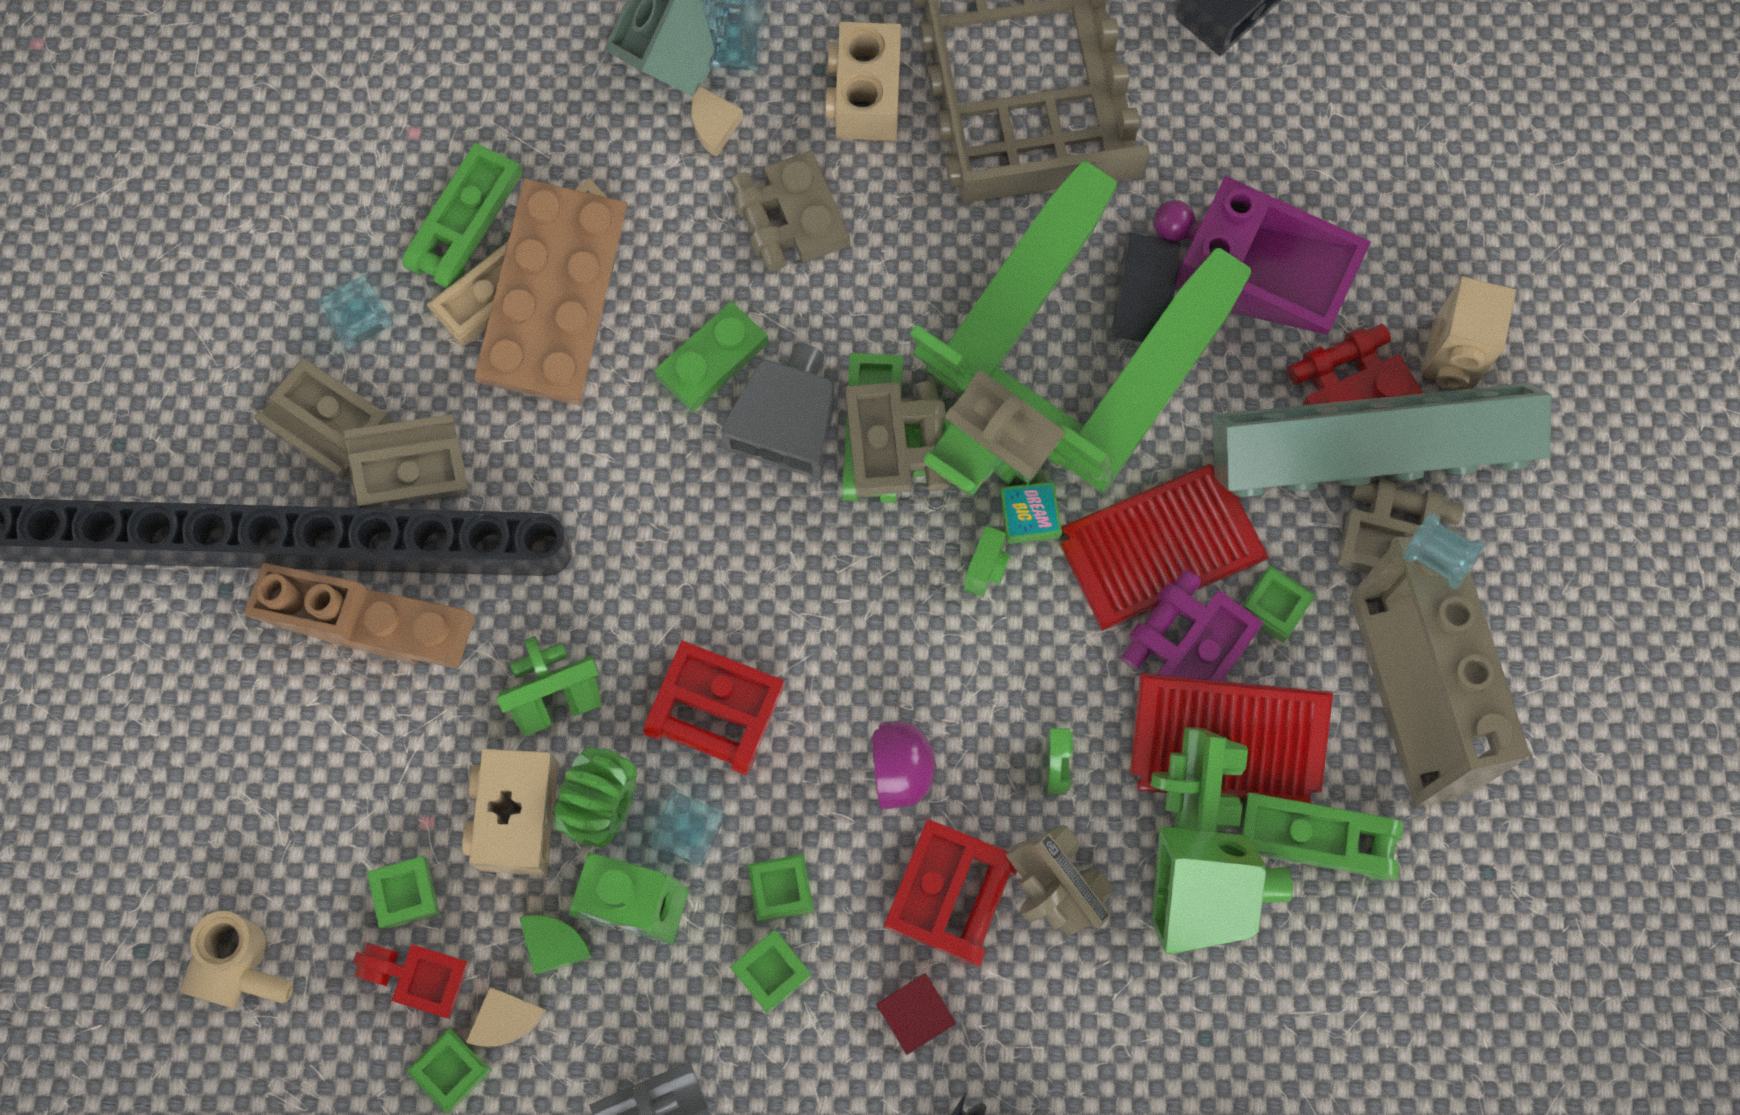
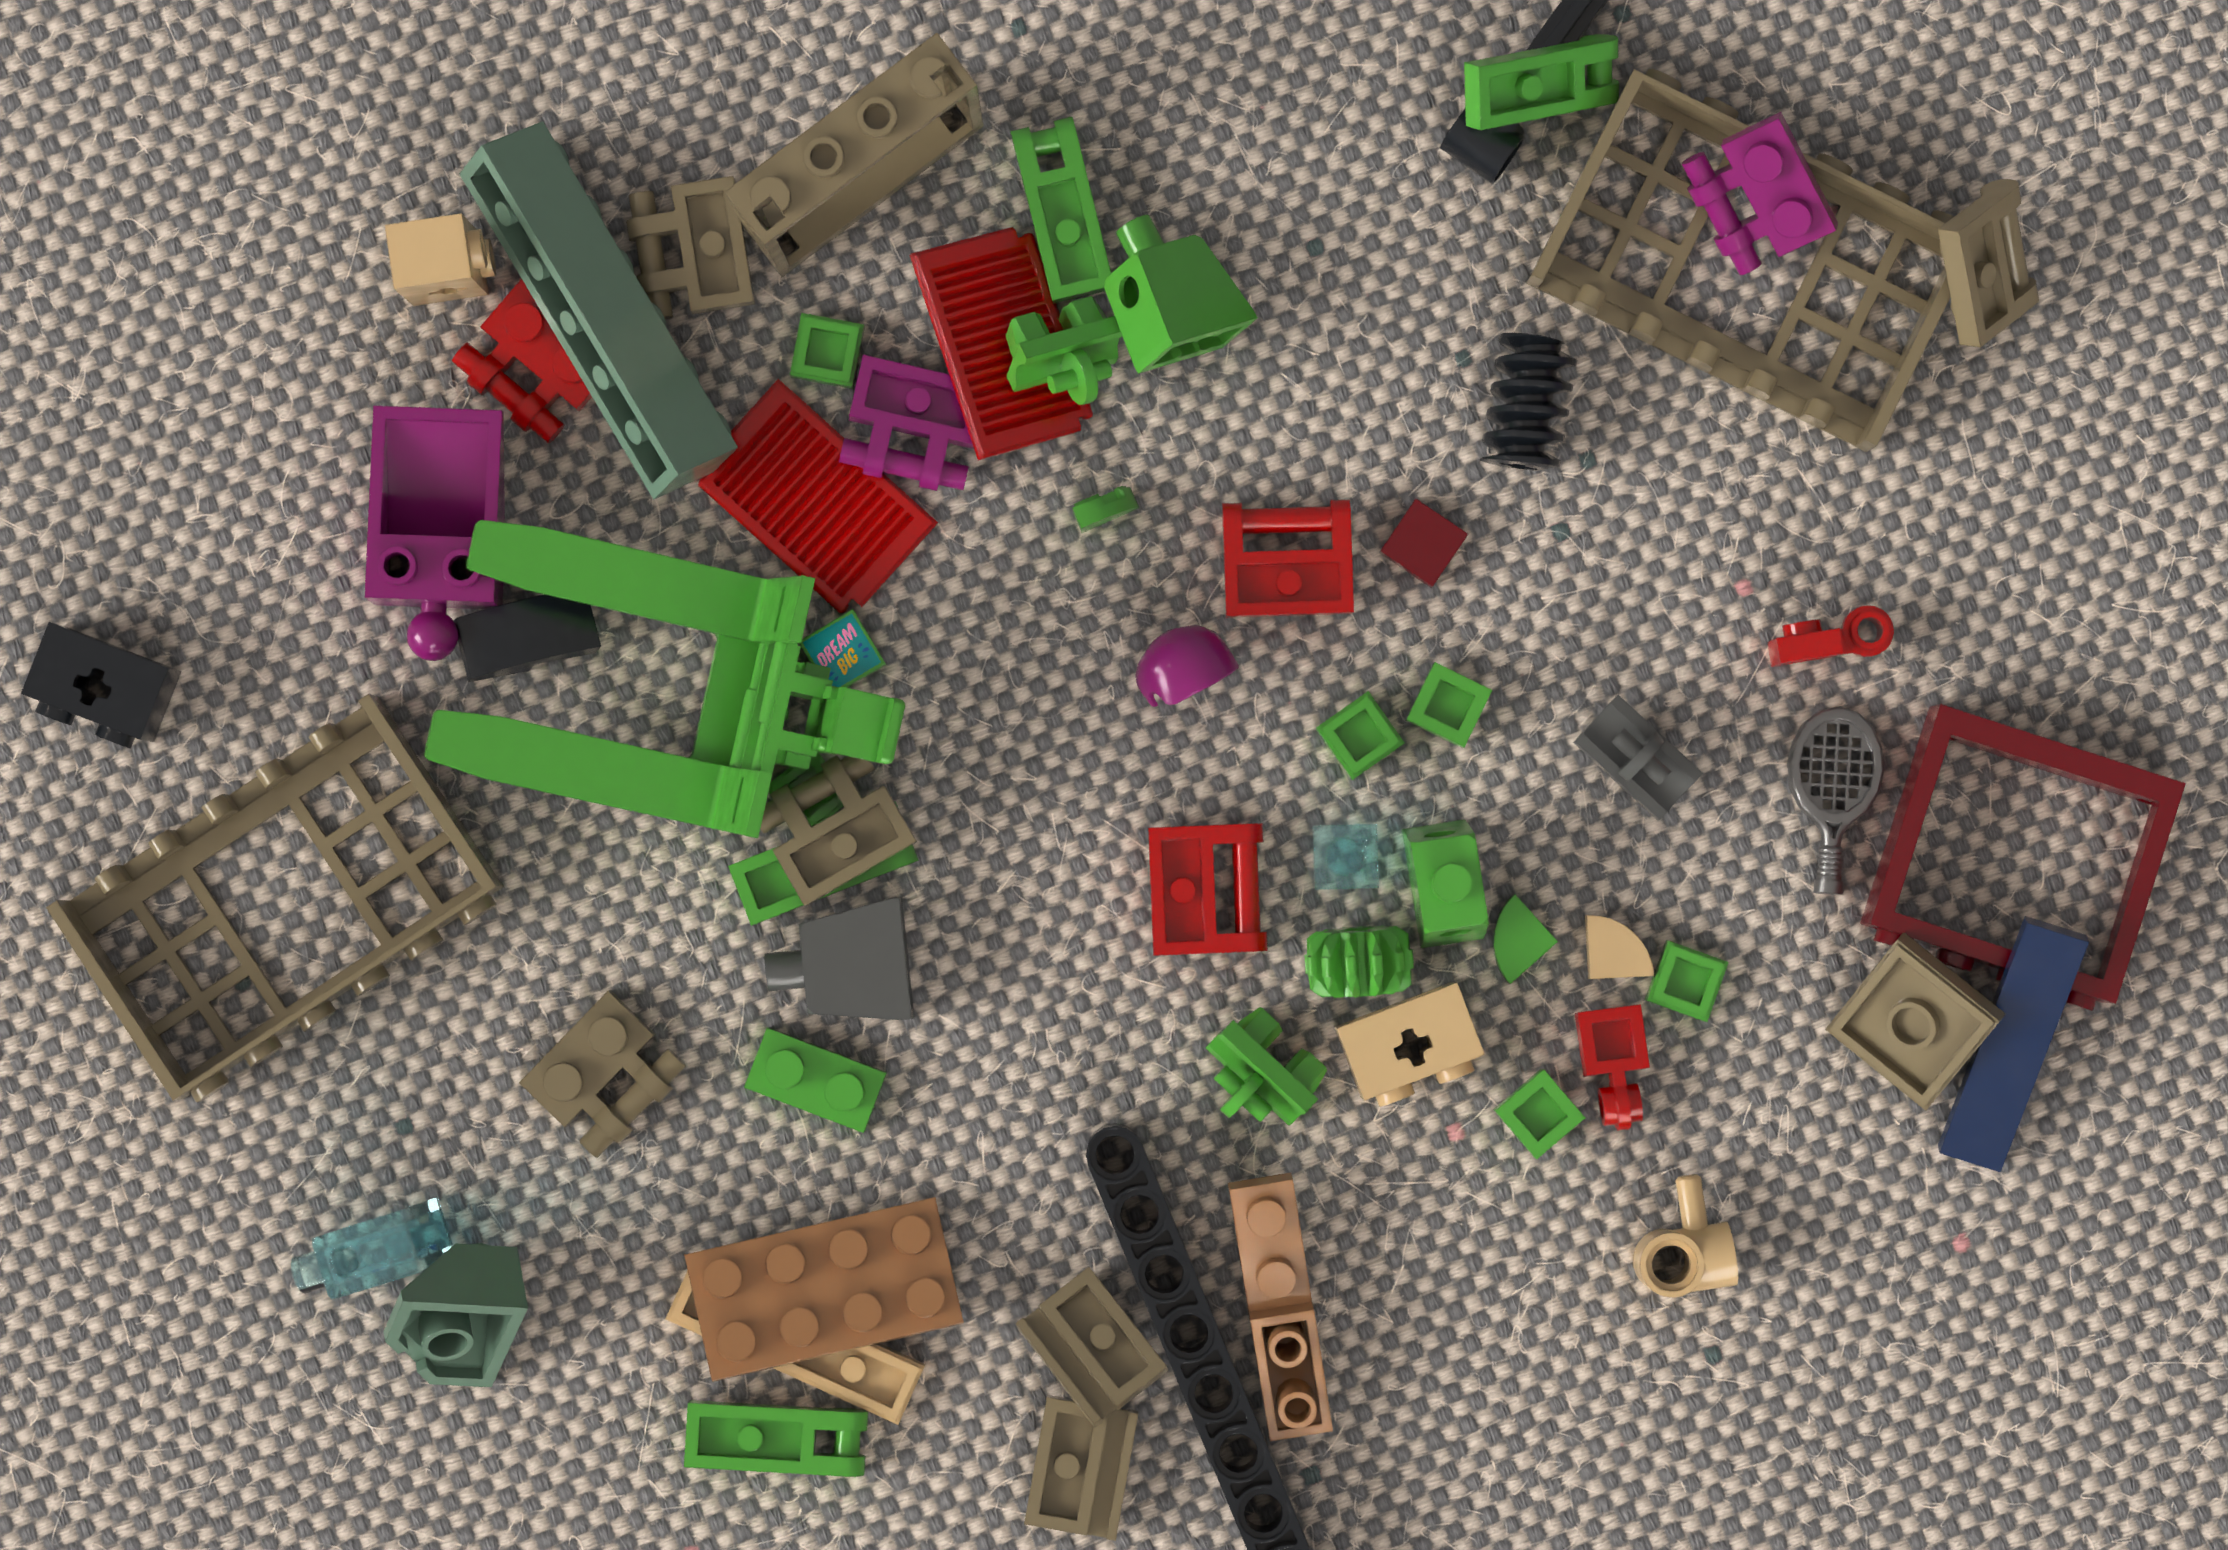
camera: 115 degrees left, 15 degrees up
clear light blue plate [317,275,394,350] -> none
tan tile [691,86,743,157] -> none
tan brick [826,22,901,141] -> none
dark tan hips [944,369,1065,481] -> none
bright green plate [963,525,1011,598] -> none
dark tan hips [1005,825,1113,936] -> none
clear light blue bush [1403,513,1486,591] -> none

